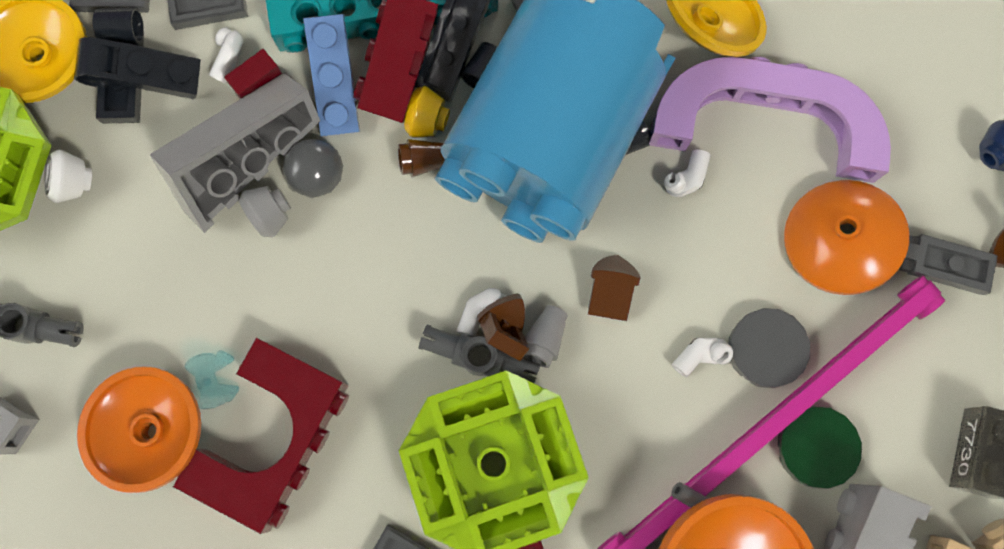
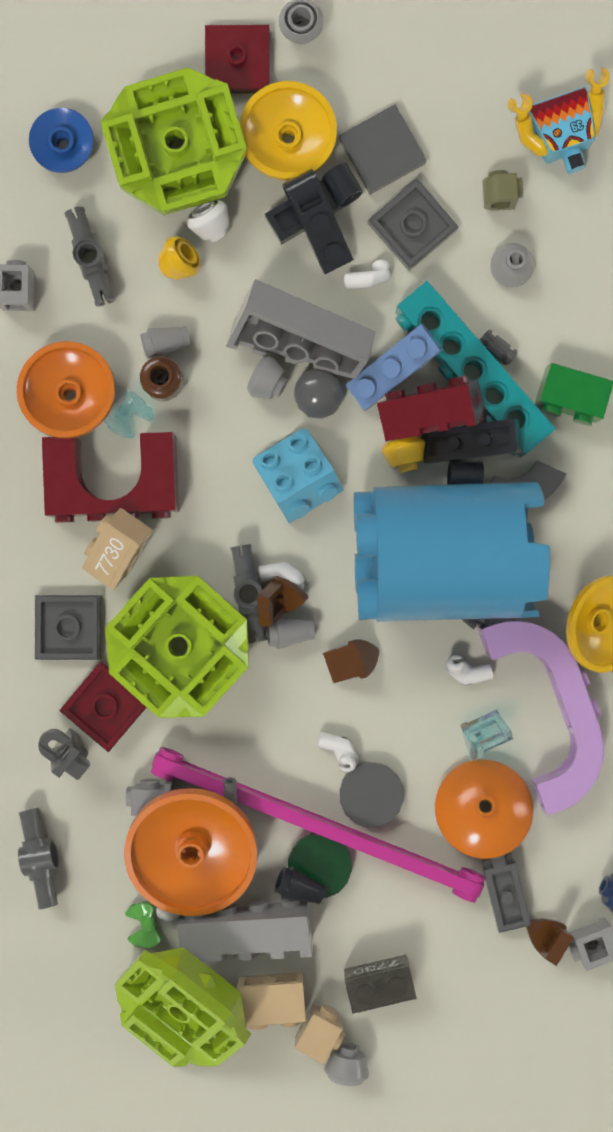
camera: 60 degrees right, 10 degrees up
dark red piece [224,48,282,99] -> none
reddish brown cone [398,139,445,178] -> none
none -> tan brick [82,508,153,590]
none -> light grey cone [140,326,190,359]
none -> reddish brown head [140,356,184,401]
none -> yellow cone [158,237,200,280]
none -> medium azure bracket [253,429,344,523]
none -> black cone [275,866,326,904]
none -> clear light blue tile [460,710,513,761]

